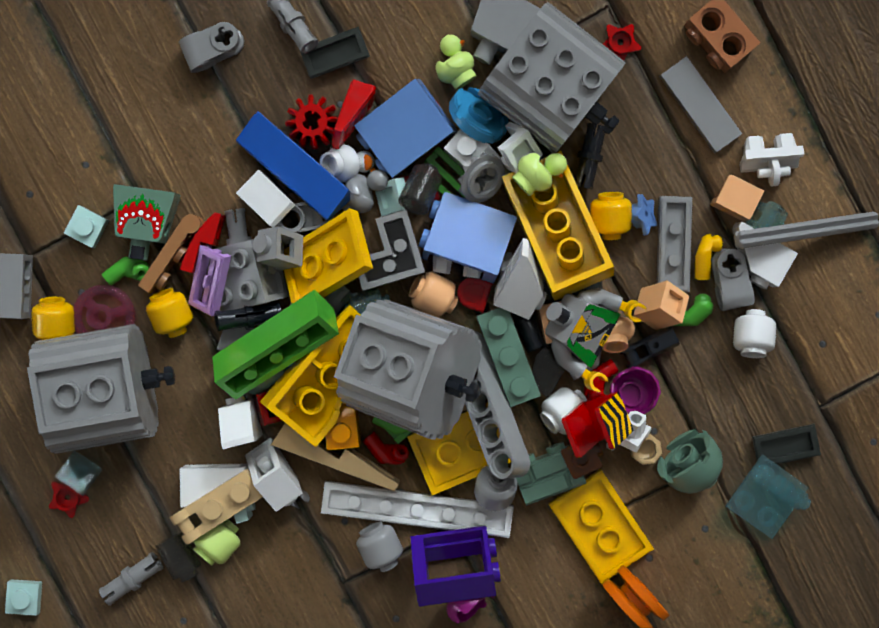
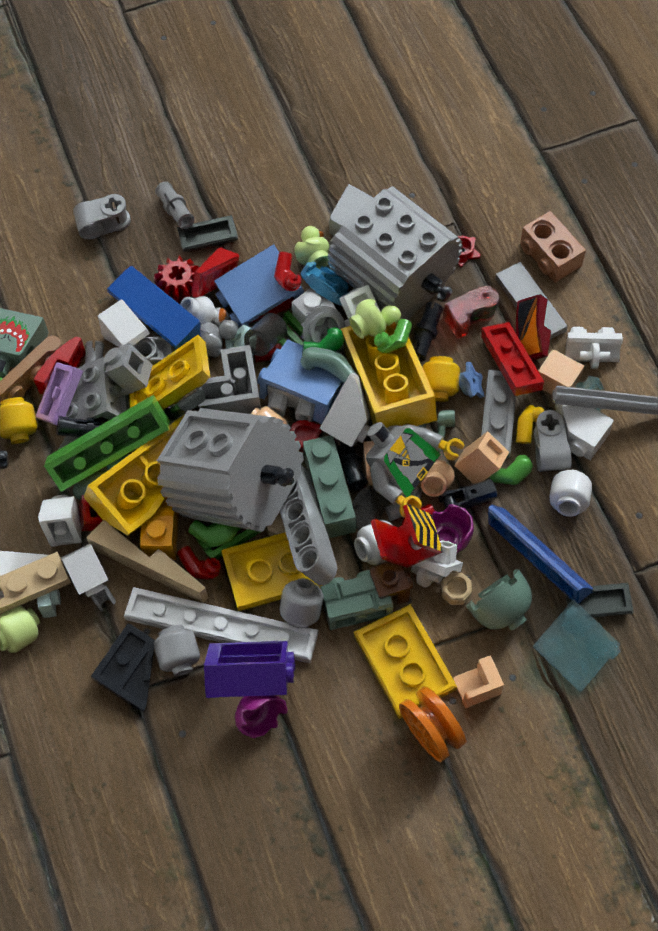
camera: 10 degrees right, 25 degrees down
none -> black wing [91,623,155,713]
none -> pearl dark grey tile [165,389,205,420]
none -> red arm [274,252,301,292]
none -> sand green arm [300,347,357,383]
none -> green arm [302,327,344,352]
none -> bright green arm [374,319,412,354]
none -> sand green hand [437,410,455,452]
none -> clear red leg [443,286,499,339]
none -> light nougat panel [453,655,504,708]
none -> red plate [481,322,544,396]
none -> blue slope [488,505,593,604]
none -> slope [516,294,551,361]

